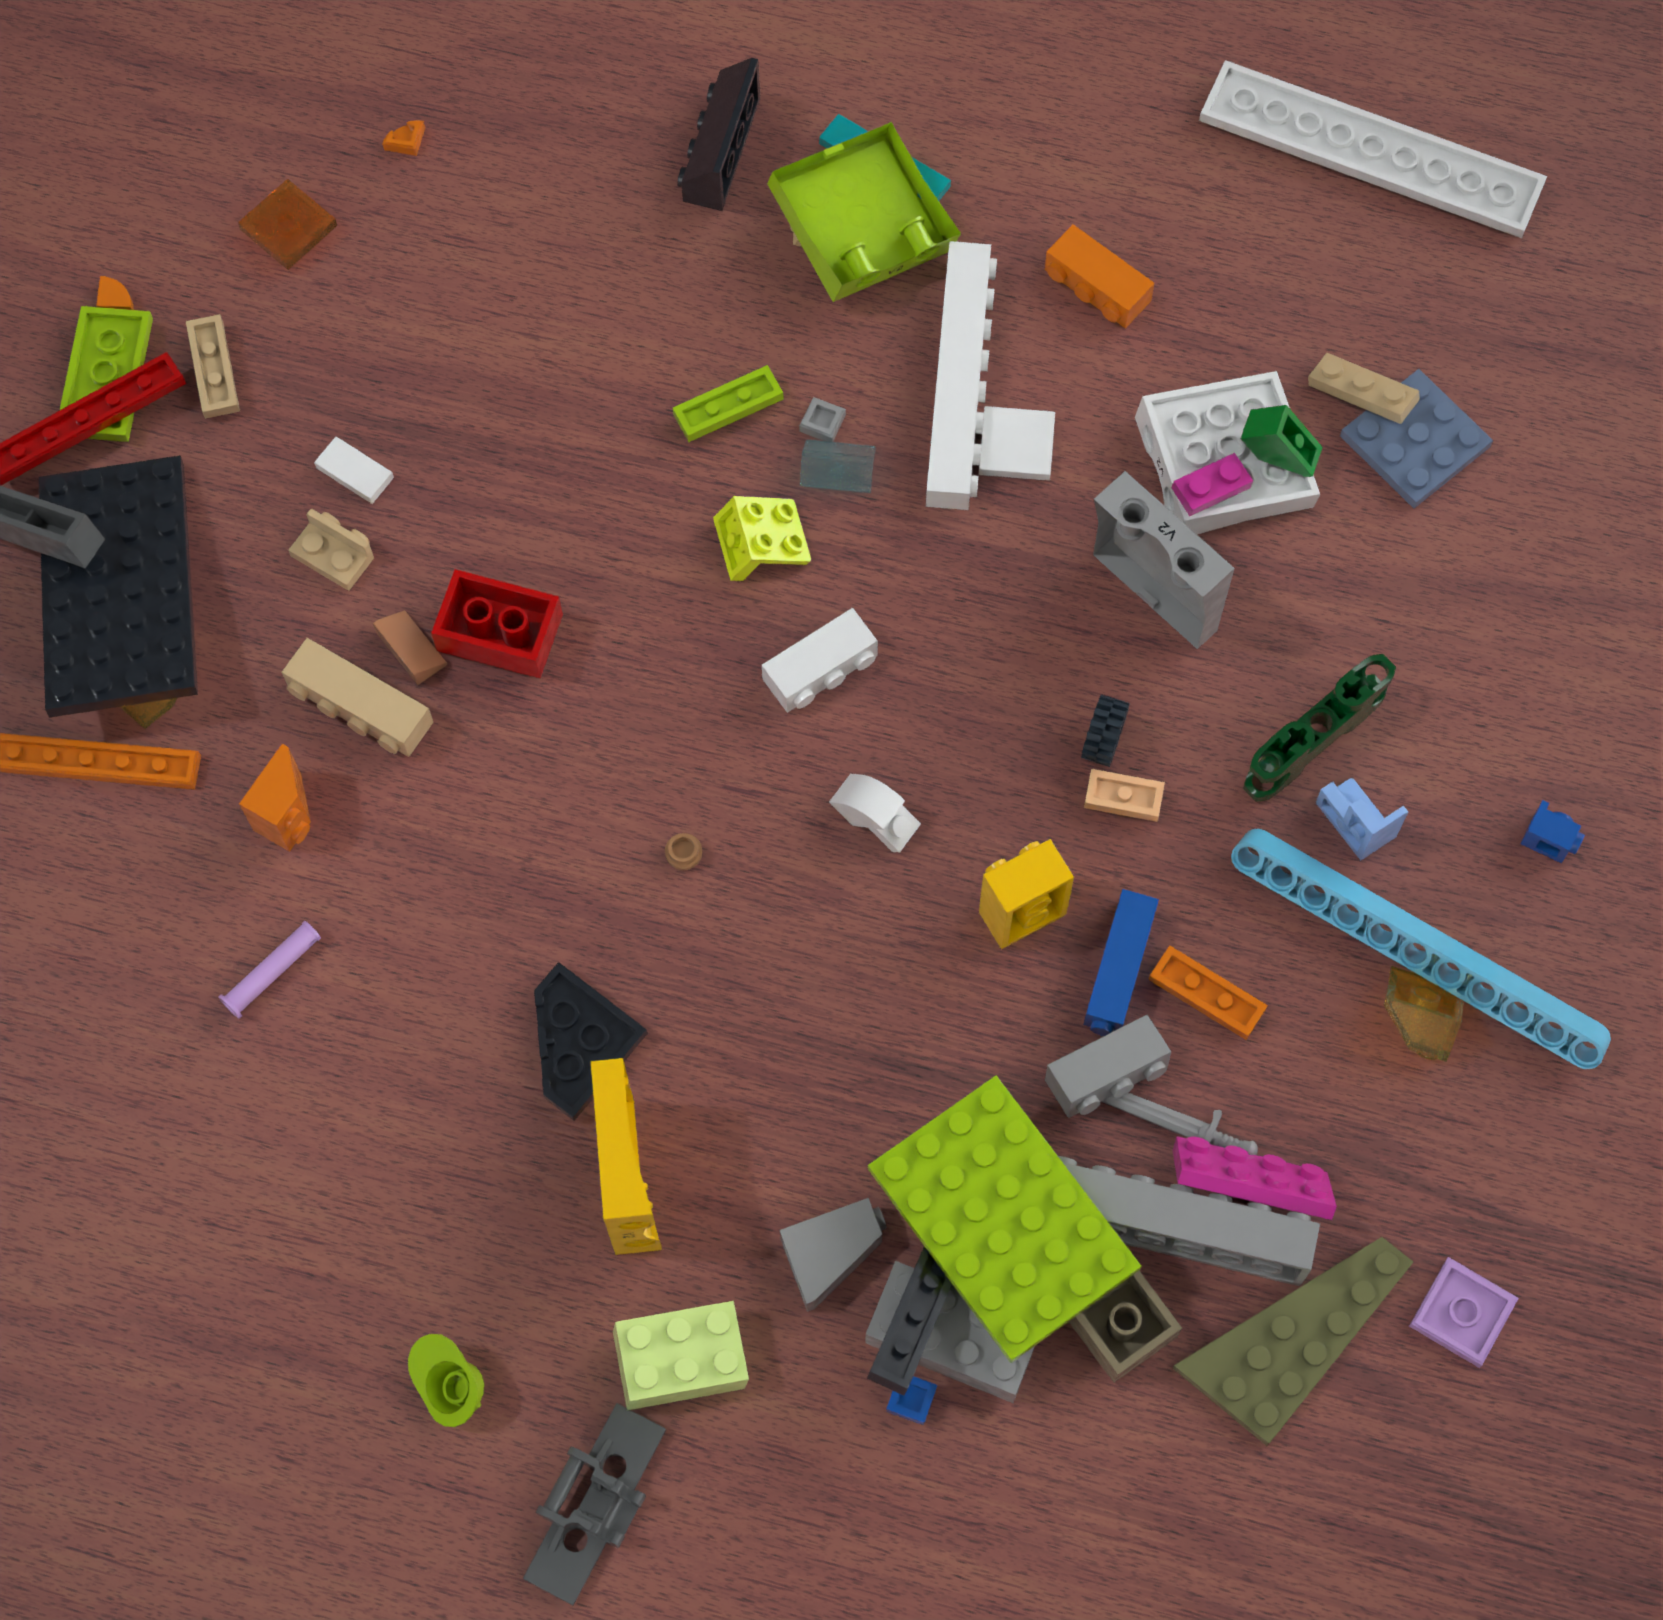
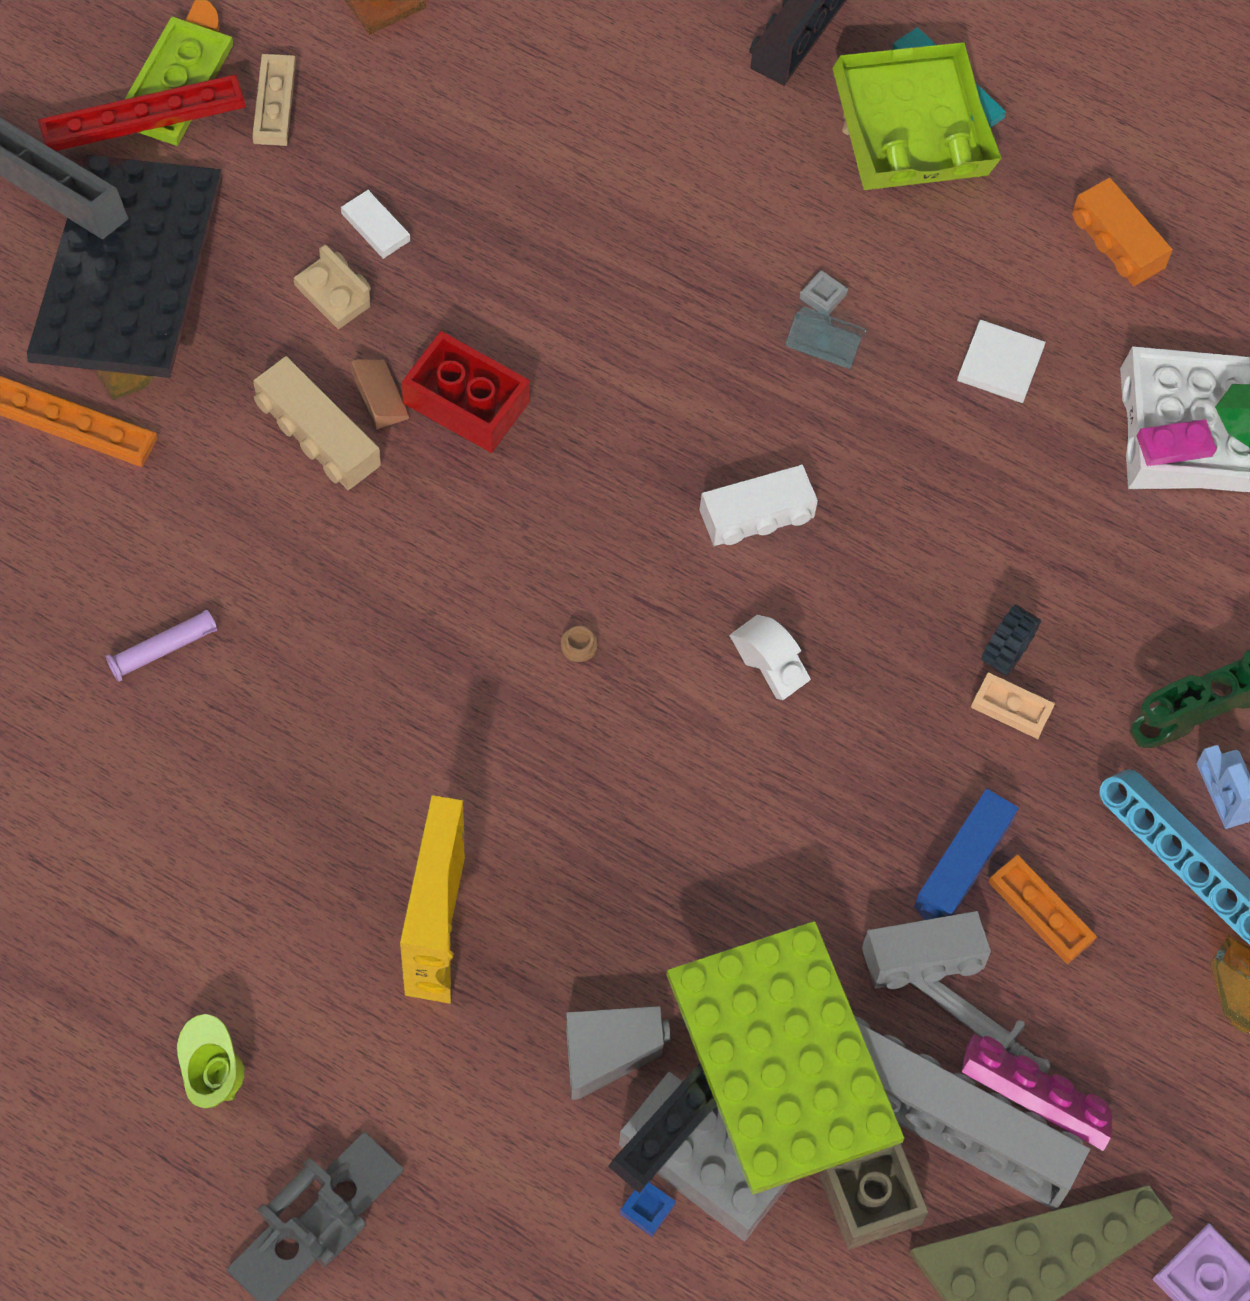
camera: 10 degrees right, 5 degrees down
orange slope [239,744,311,852] -> none
black plate [534,962,648,1121] -> none
yellowish green brick [613,1301,749,1411] -> none
lime plate [673,365,784,442] -> none
neon yellow bracket [713,496,811,581] -> none
white brick [926,241,997,510] -> none
yellow brick [979,839,1074,950] -> none
light grey piece [1093,471,1235,649] -> none

